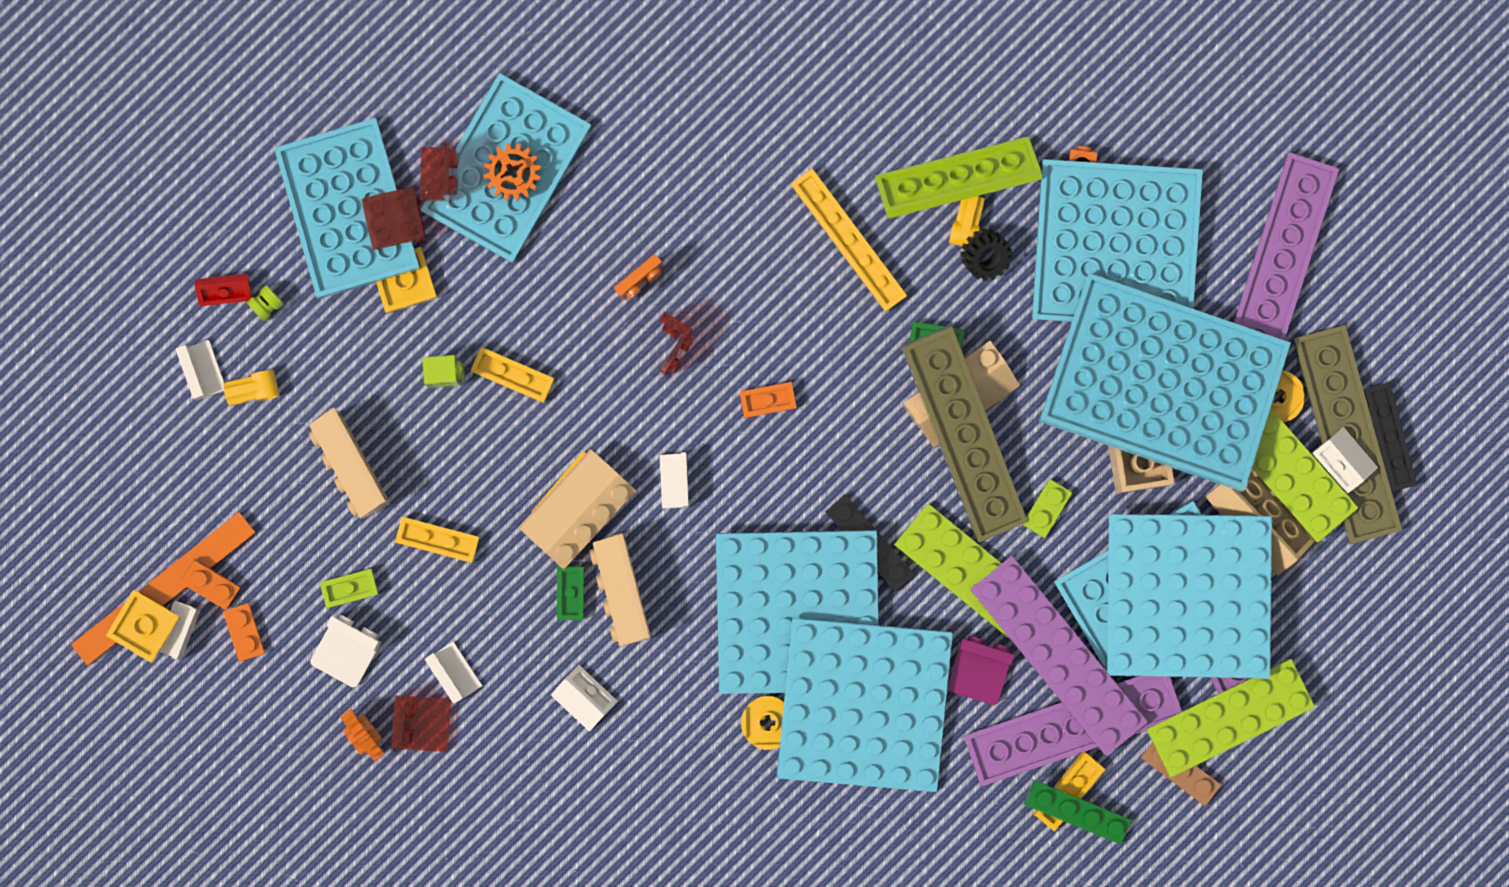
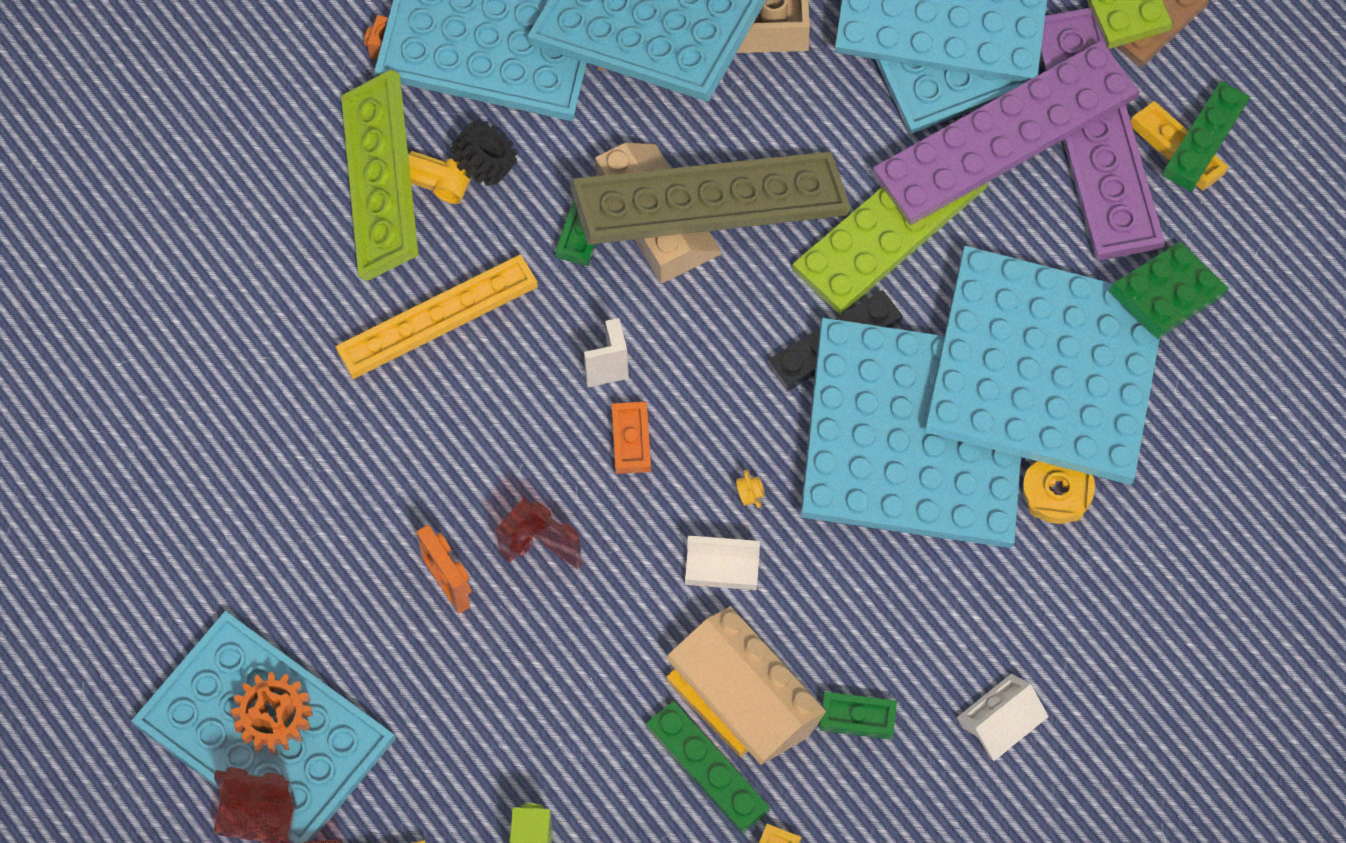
camera: 85 degrees left, 20 degrees down
yellow plate [471,347,555,403] -> none
tan slope [589,534,652,647] -> none
magenta bracket [947,636,1014,705] -> none
lime plate [1022,479,1072,539] -> none
none -> white panel [584,318,629,387]
none -> green plate [646,701,770,834]
none -> yellow plate [736,469,765,508]
none -> green plate [1109,241,1229,339]

